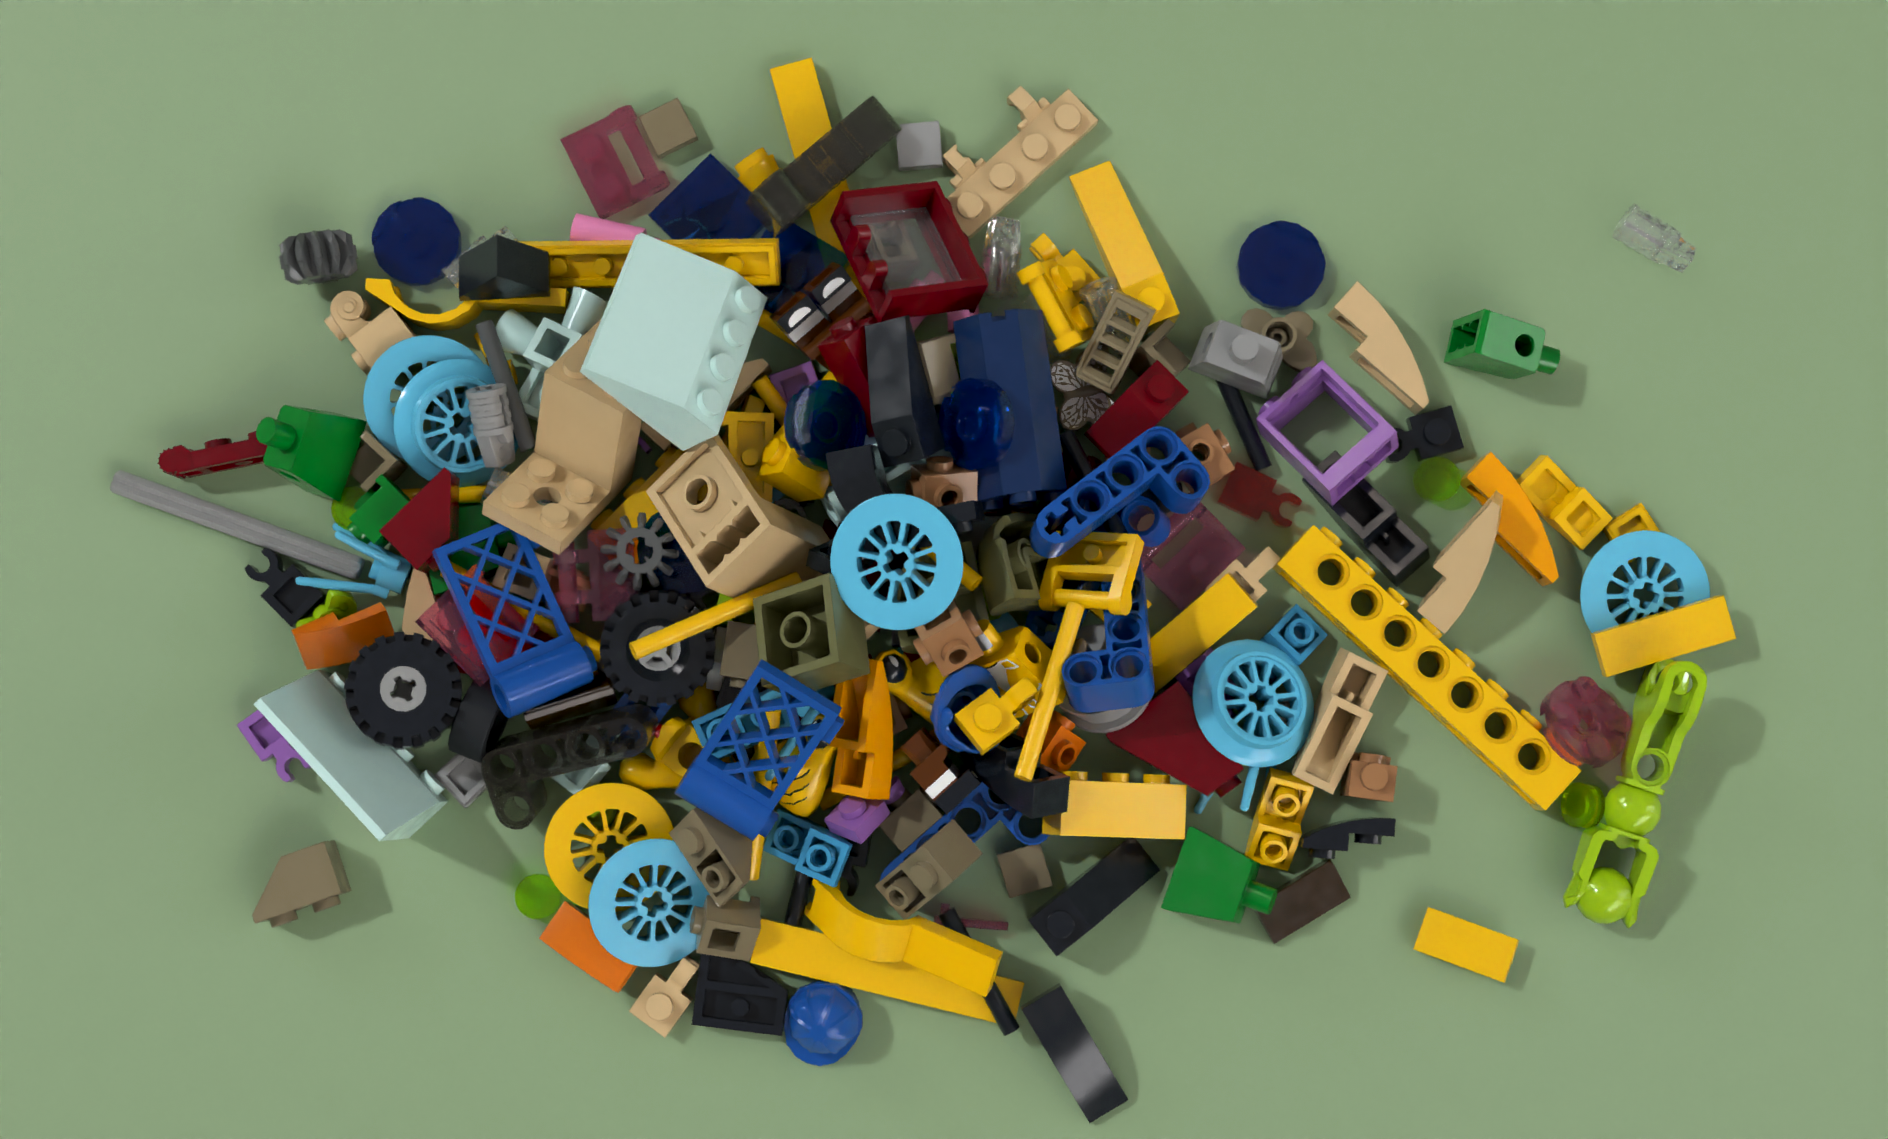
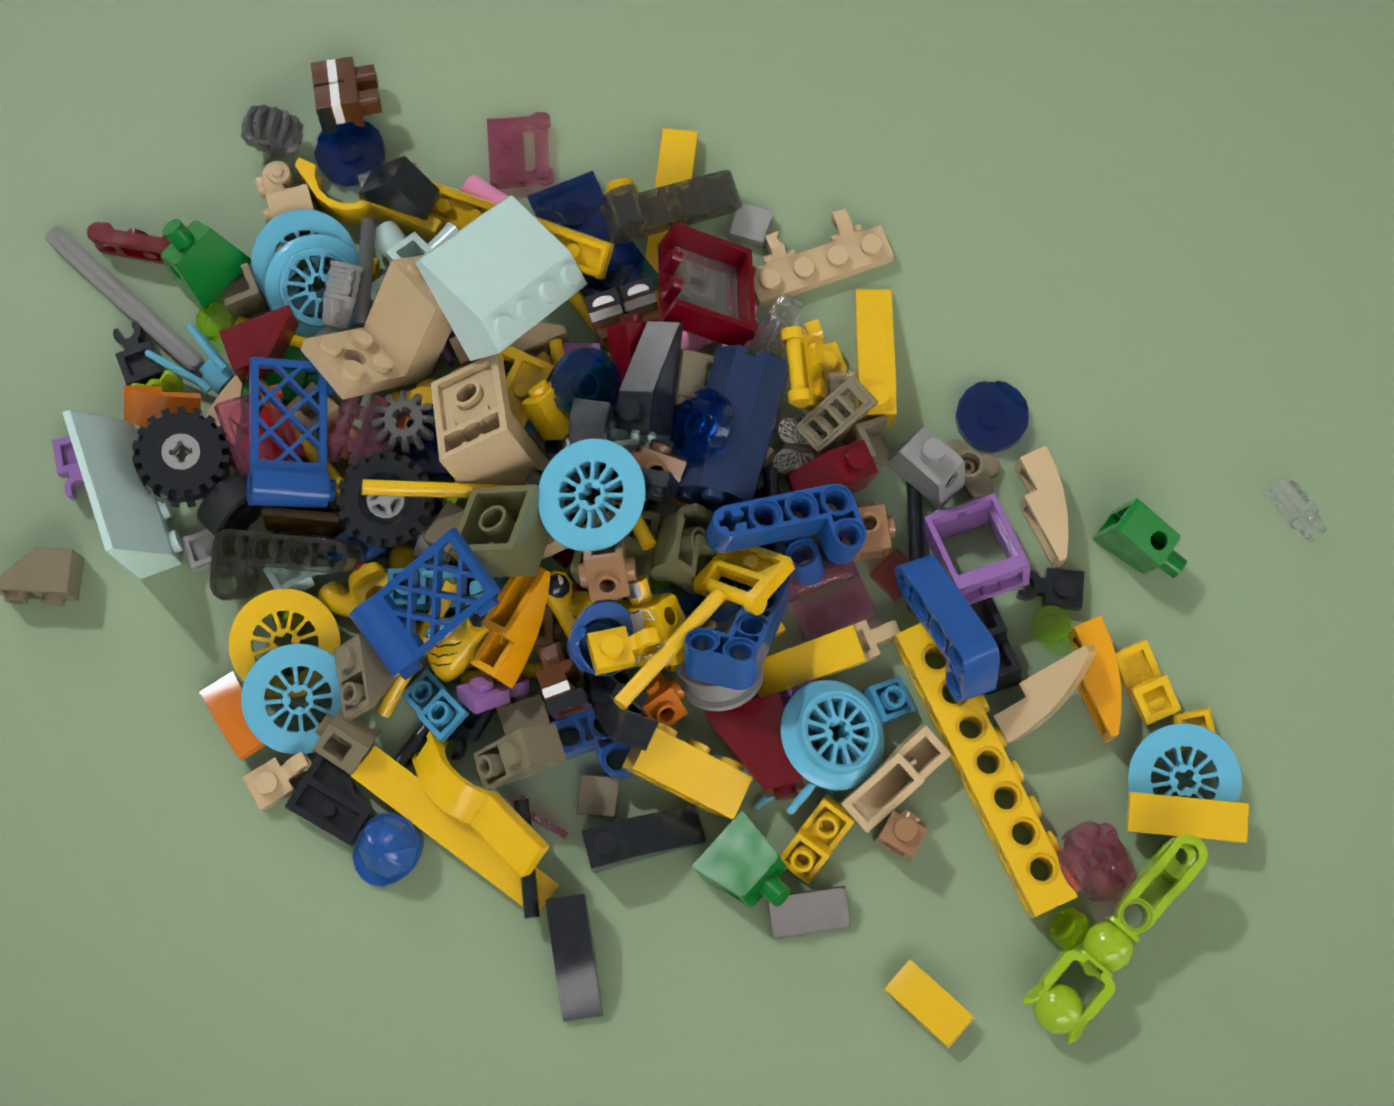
camera: 25 degrees right, 10 degrees down
green brick [347,474,411,548] -> none
clear neon green tile [515,873,562,919] -> none
dark tan tile [638,98,698,159] -> none
black slope [1297,817,1396,859] -> none
none -> reddish brown hips [311,57,382,135]
none -> blue beam [894,555,1000,703]

